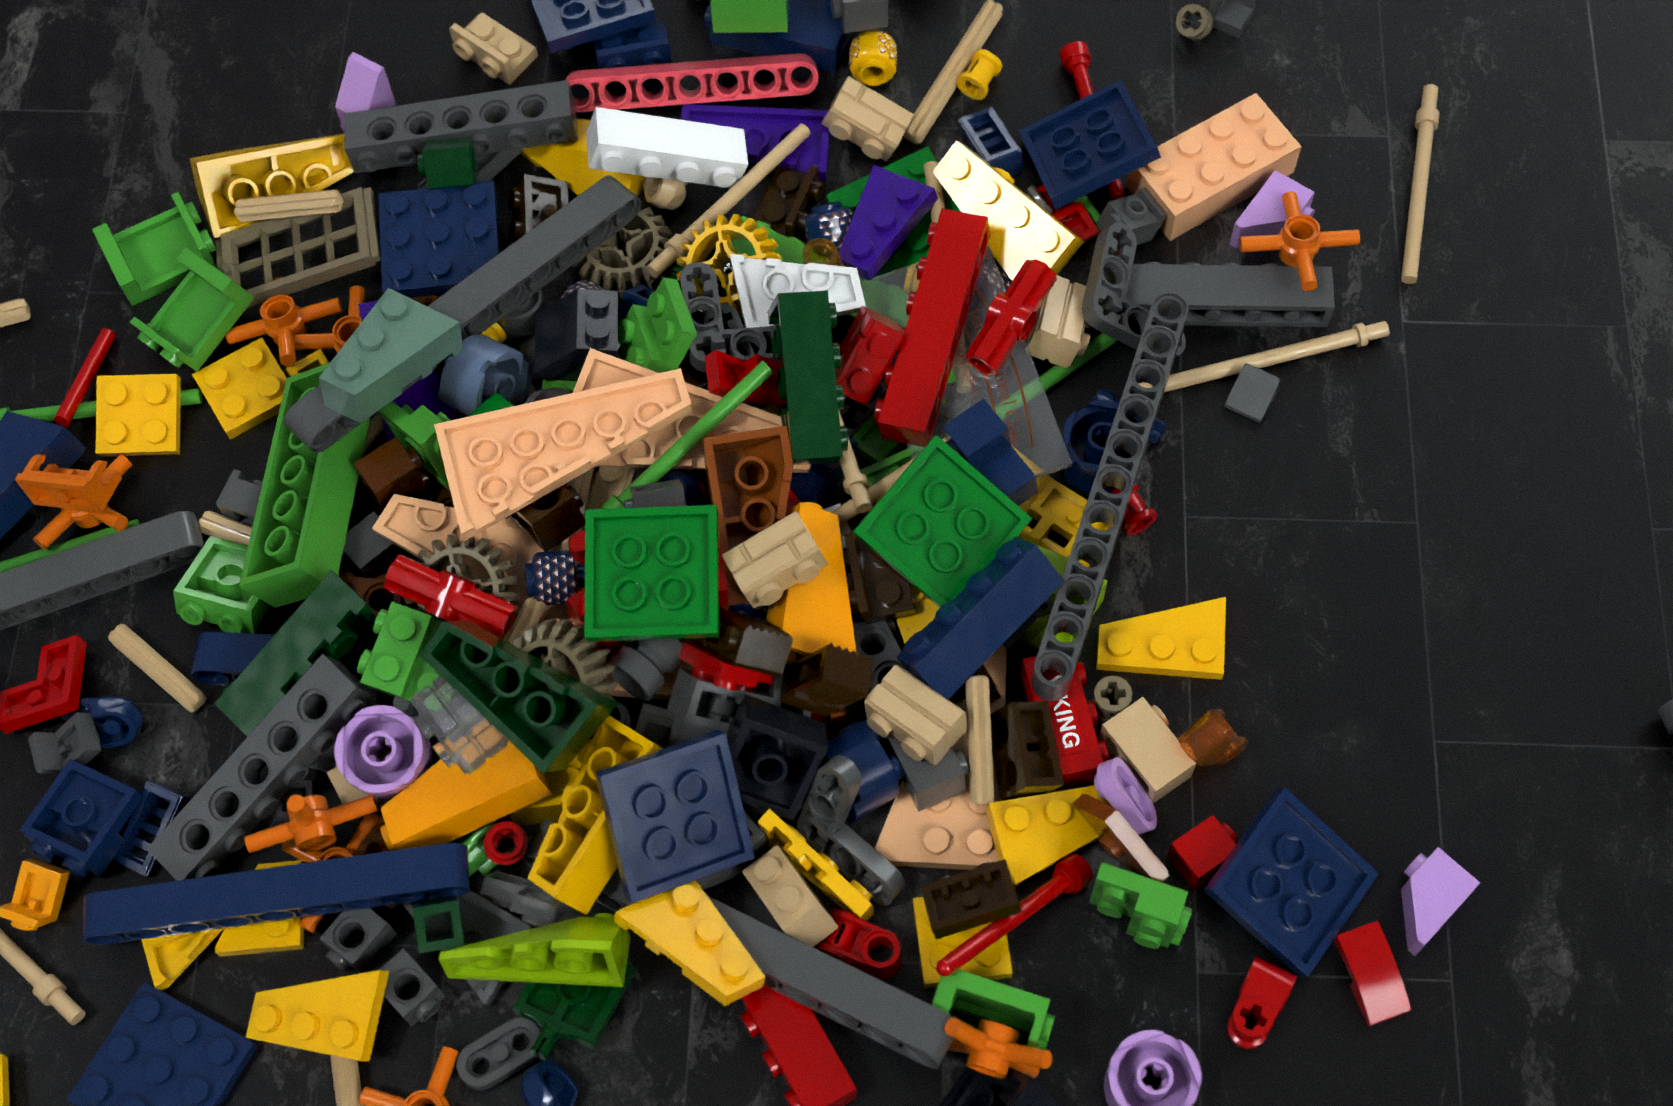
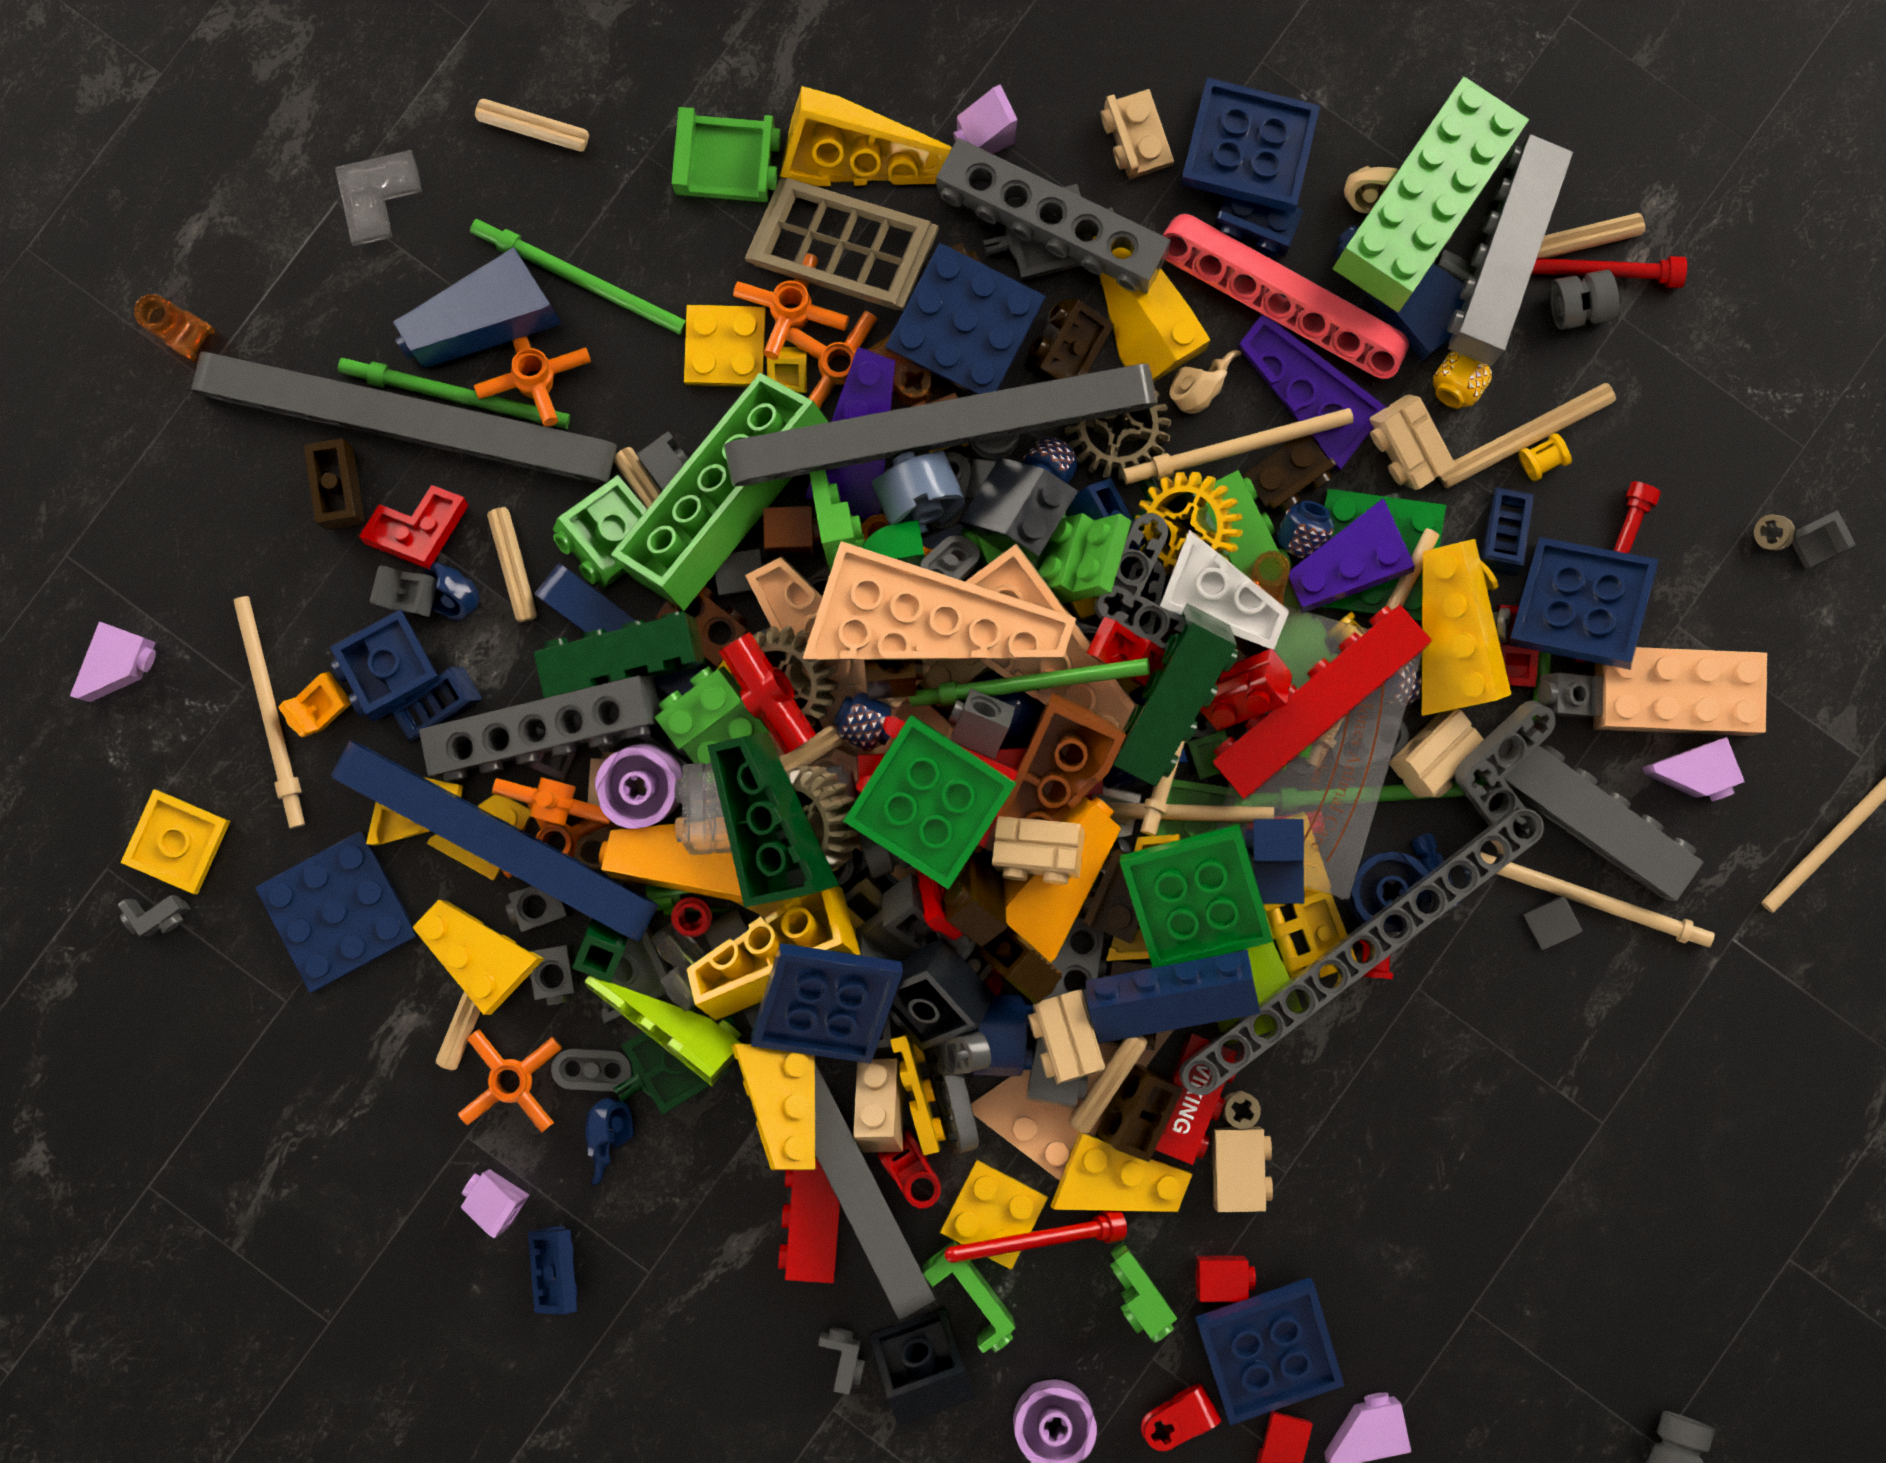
camera: 30 degrees right, 20 degrees up
orange hinge [15,454,122,512] -> none
red bar [54,328,116,427] -> none
yellow plate [96,374,181,457] -> none
bright green panel [130,247,255,372] -> none
tan axle [234,190,344,222] -> none
sand green wedge [319,288,463,423] -> none
dark green brick [417,137,478,189] -> none
white brick [586,107,748,188] -> none
dark brown bracket [920,859,1022,940] -> none
orange bar [944,1017,1052,1079] -> none
red piece [965,259,1057,376] -> none
dark orange plate [1072,794,1169,883] -> none
lavender plate [1094,757,1157,835] -> none
yellow wing [1096,597,1226,680] -> none
clear orange piece [1178,709,1249,767] -> none
orange bar [1239,192,1360,291] -> none

